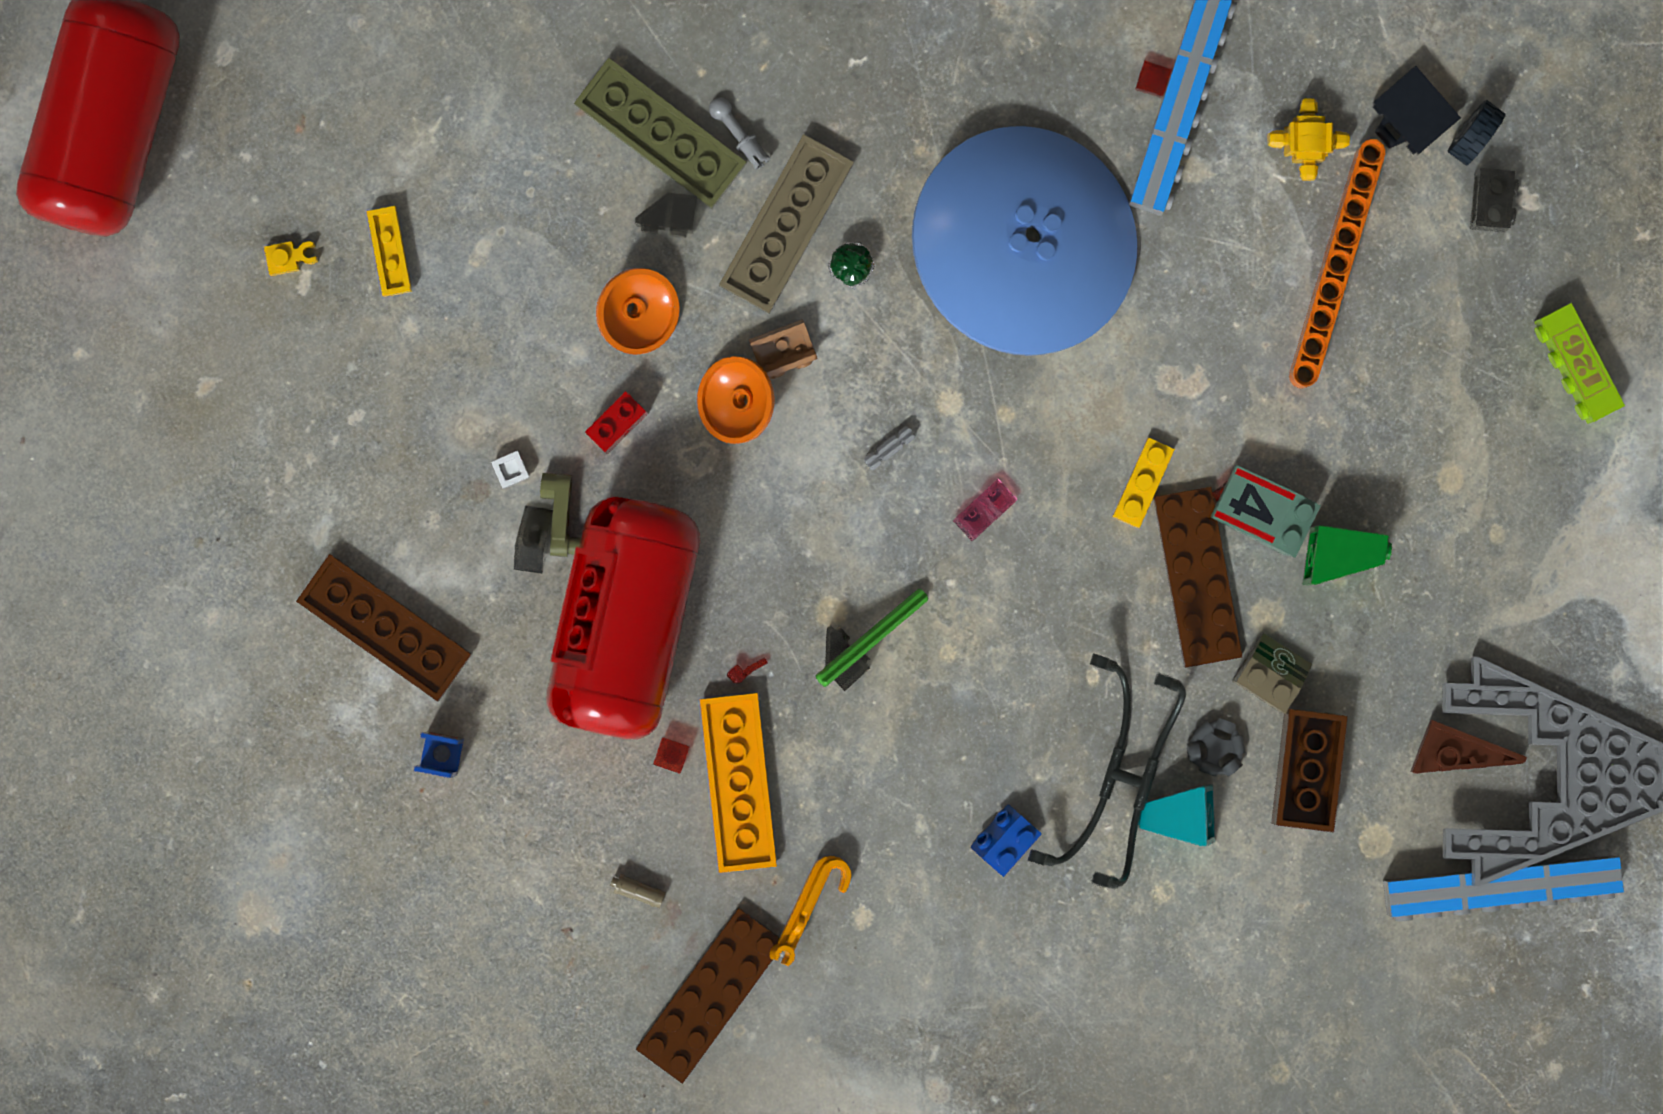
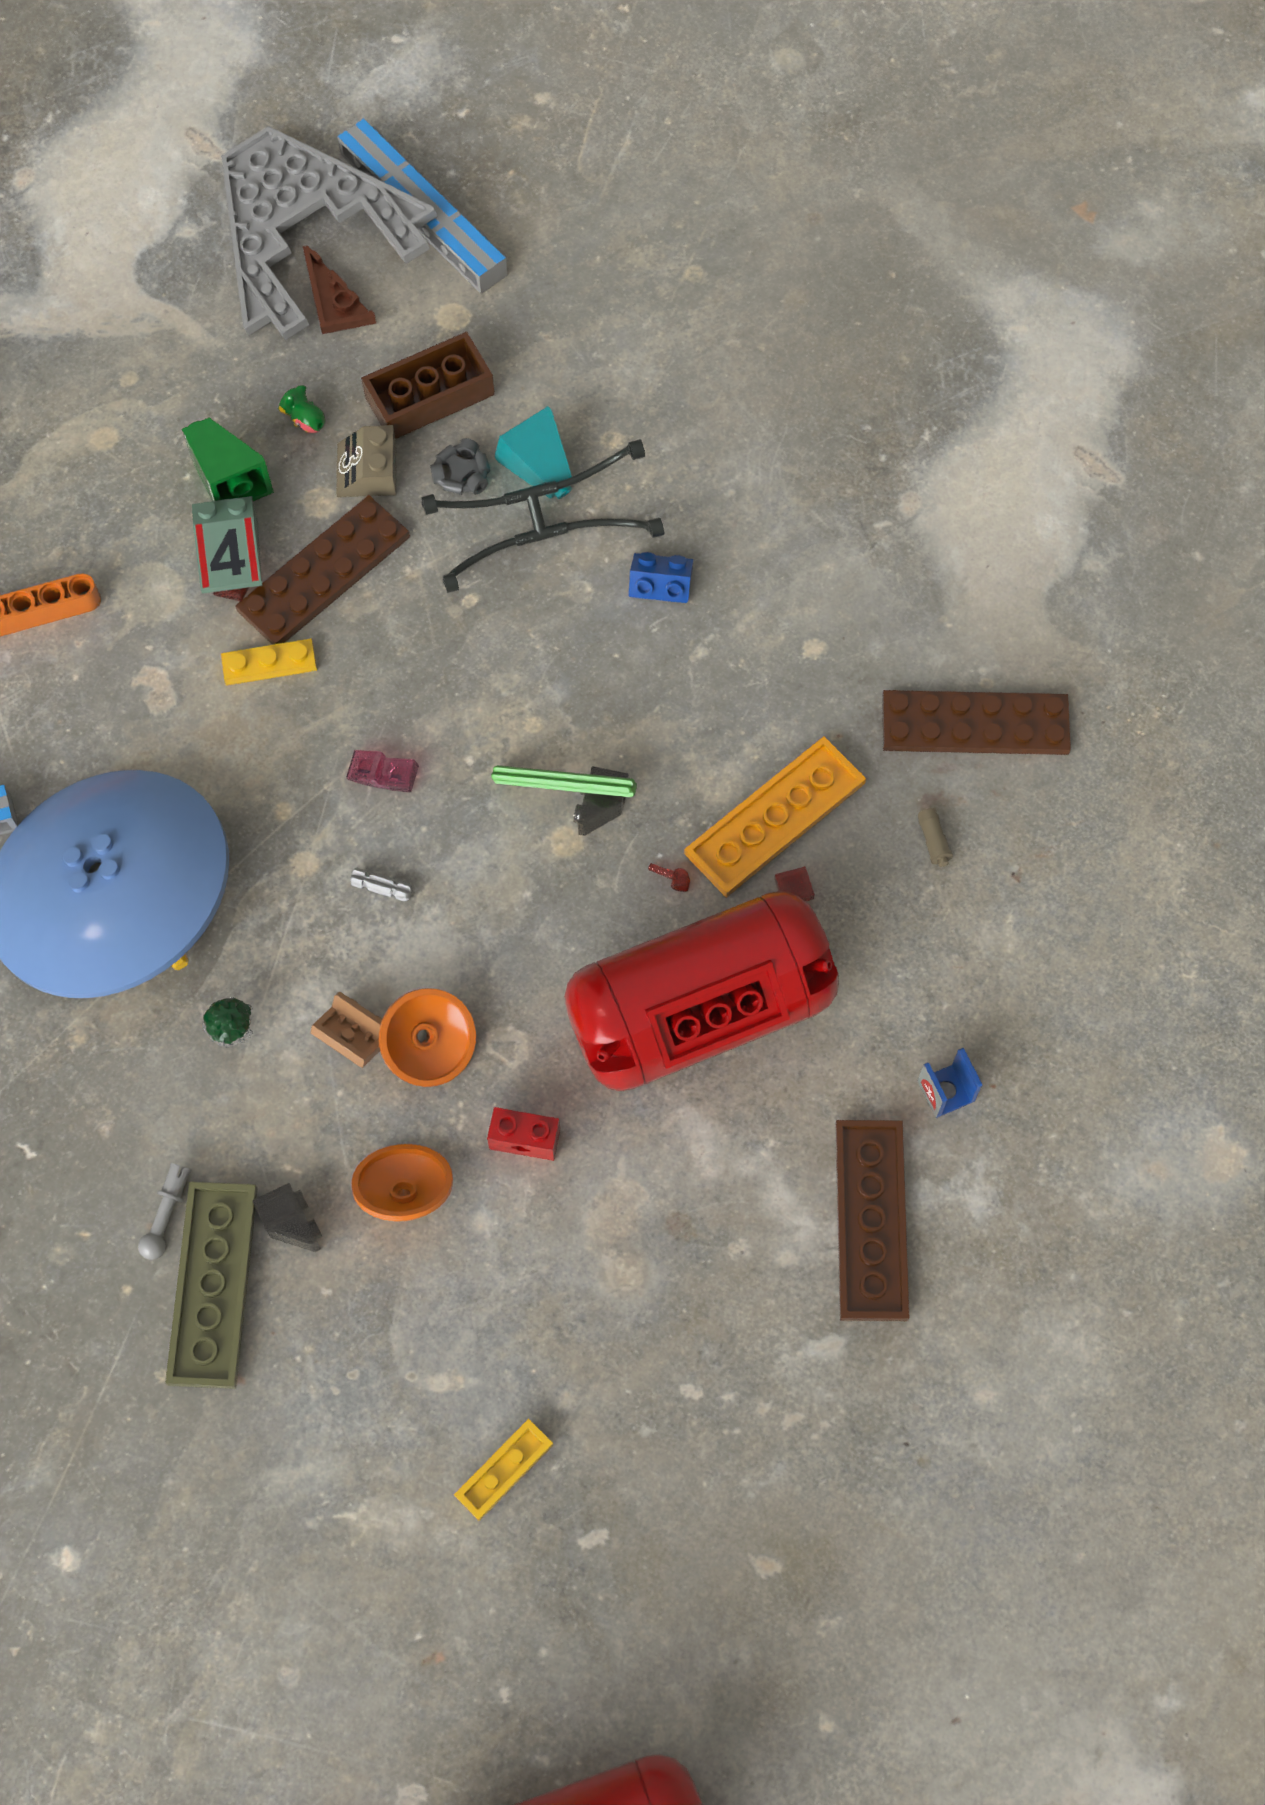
camera: 125 degrees left, 20 degrees down
yellow plate [264,241,318,276] -> none
white plate [491,450,530,489] -> none
clear smoke slope [514,505,553,574] -> none
olive beam [540,473,581,557] -> none
dark tan plate [719,134,854,314] -> none
light orange piece [770,856,851,966] -> none
none -> green animal [278,385,326,433]

